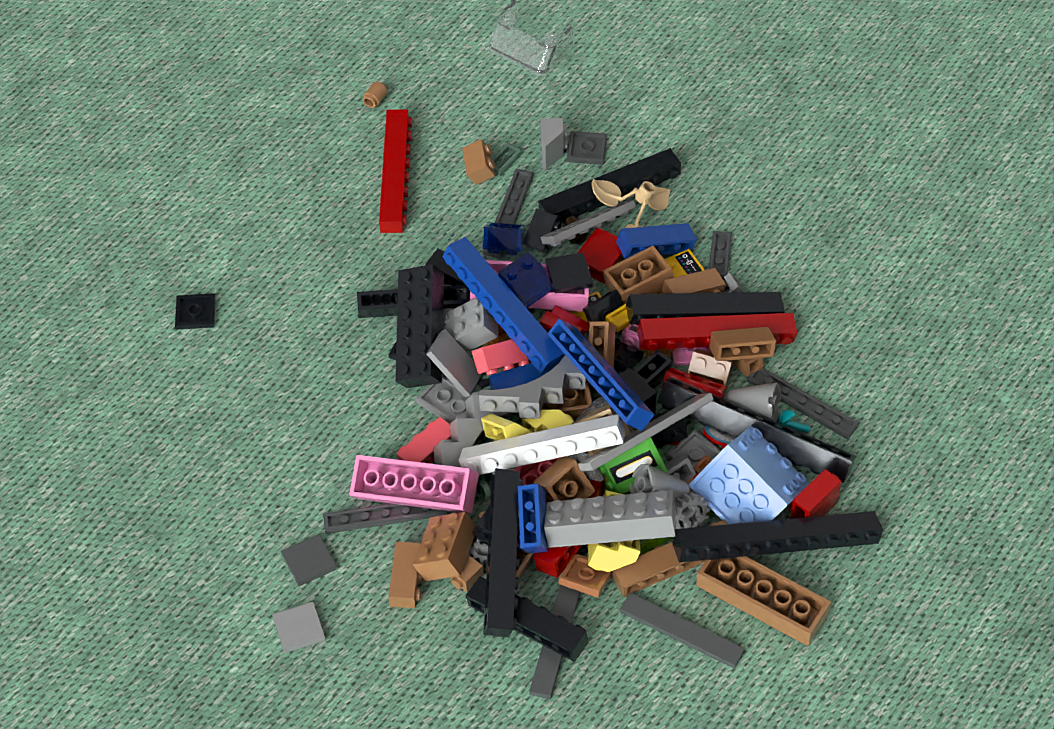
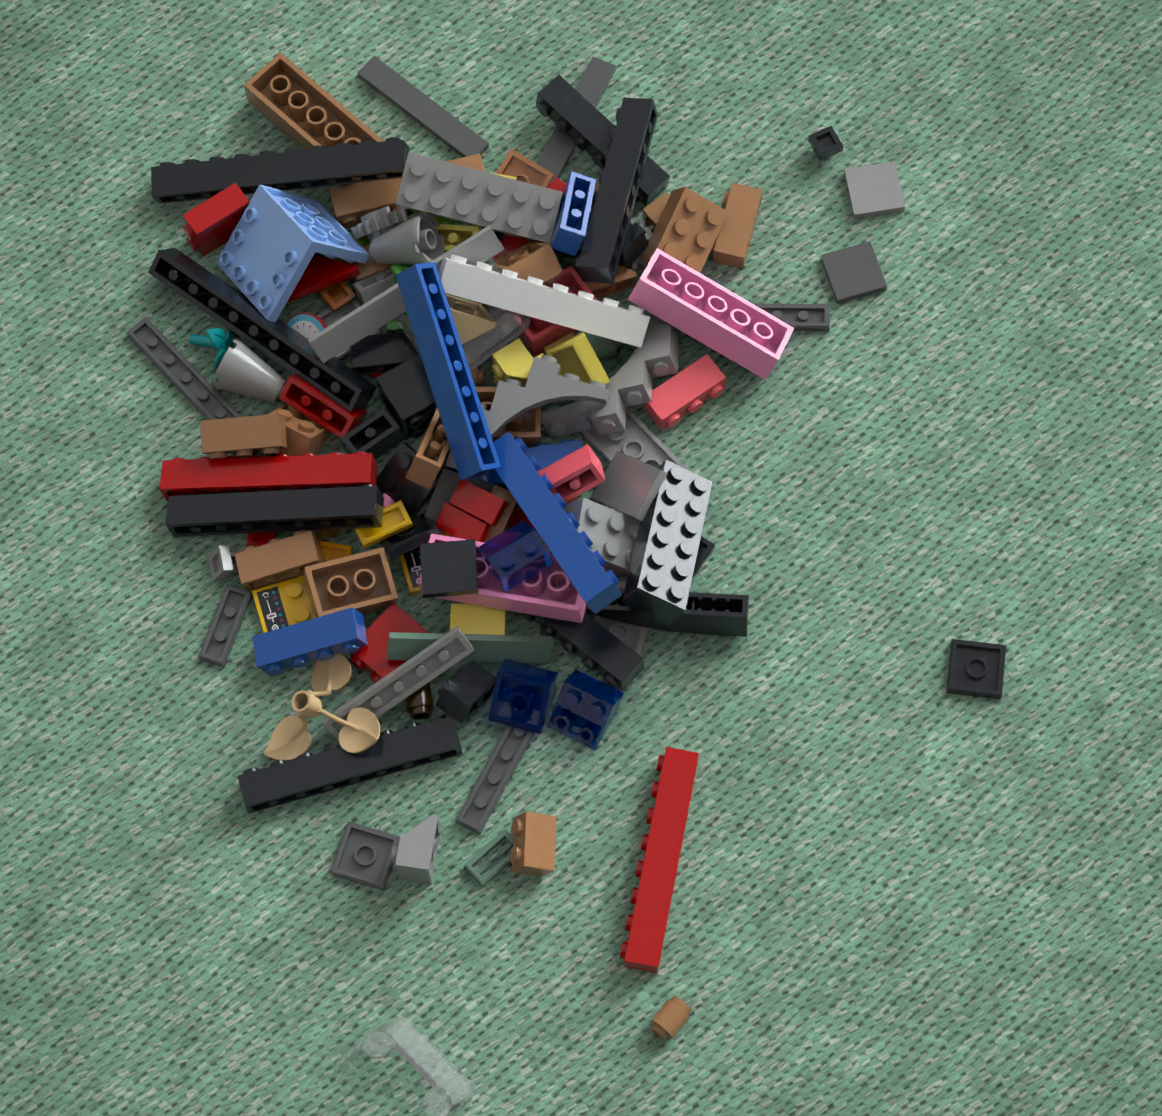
camera: 170 degrees left, 15 degrees up
none -> sand green tile [386,632,553,664]
none -> clear blue slope [547,669,624,751]
none -> black tile [808,126,843,161]

